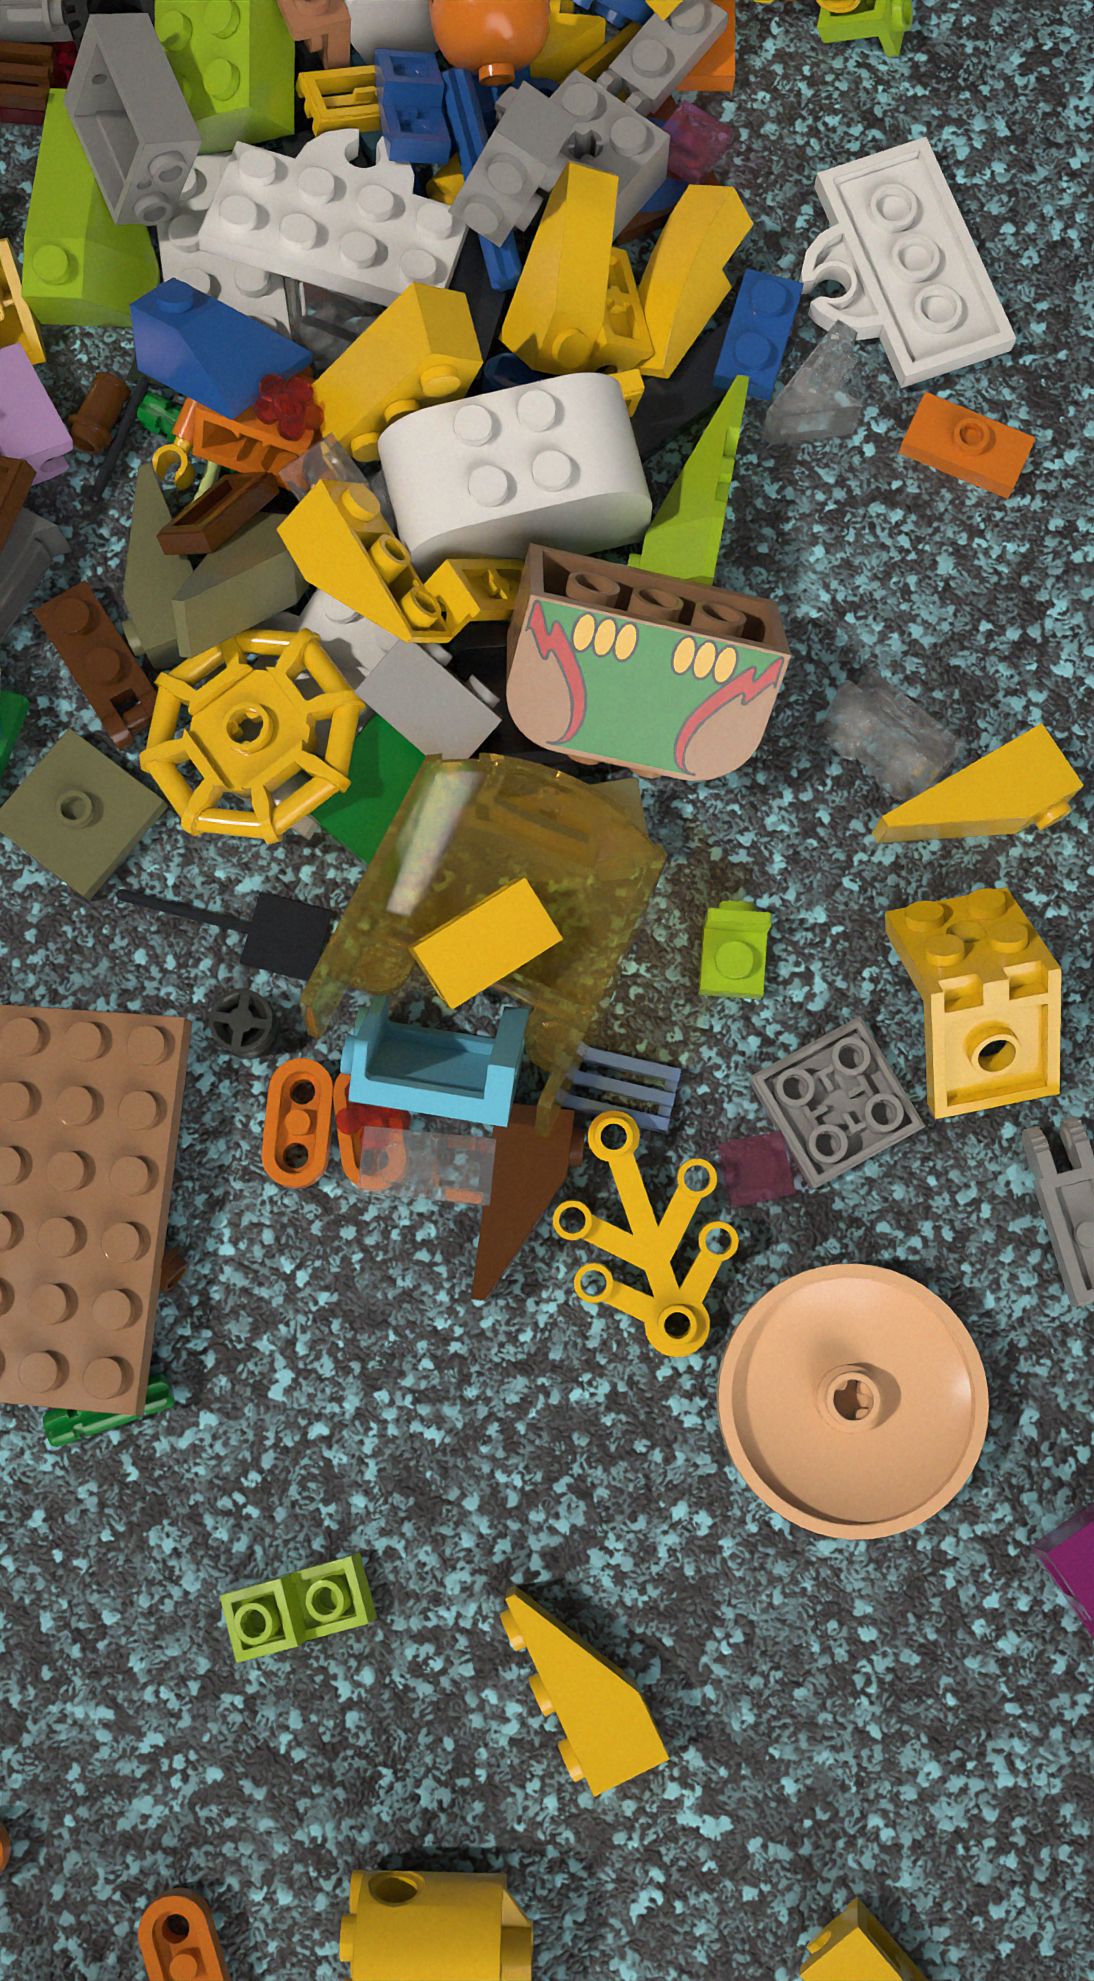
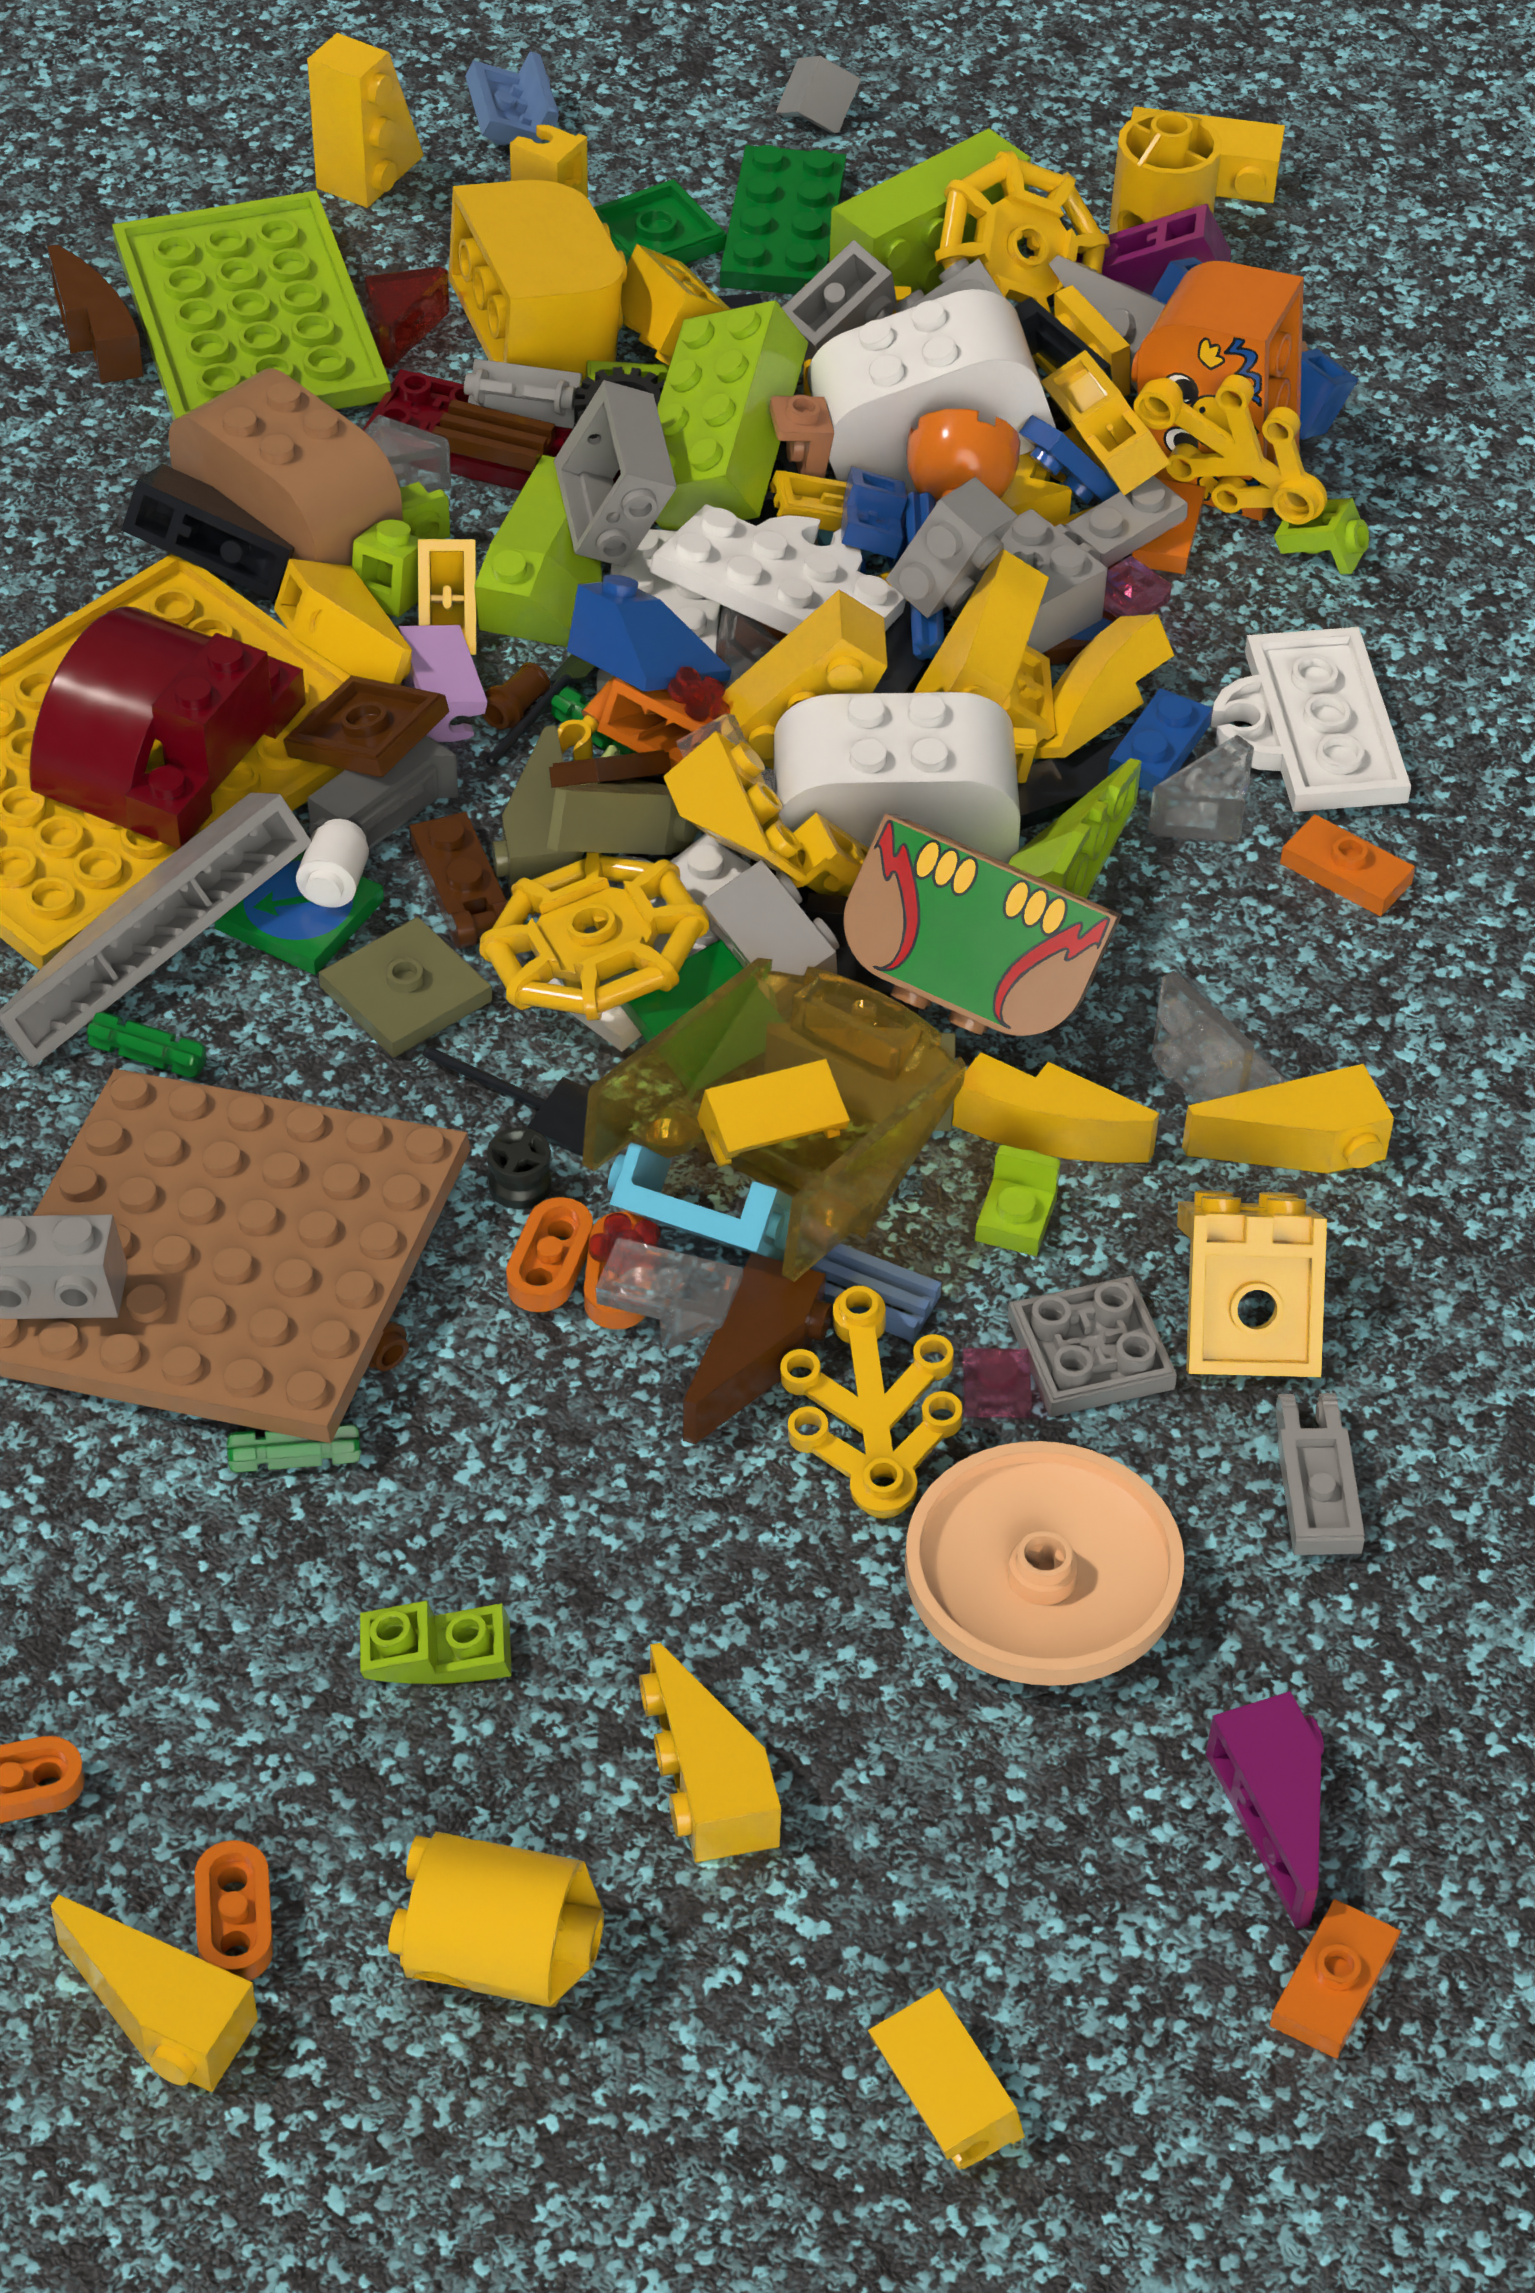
camera: 10 degrees right, 30 degrees down
none -> yellow slope [952,1052,1160,1163]

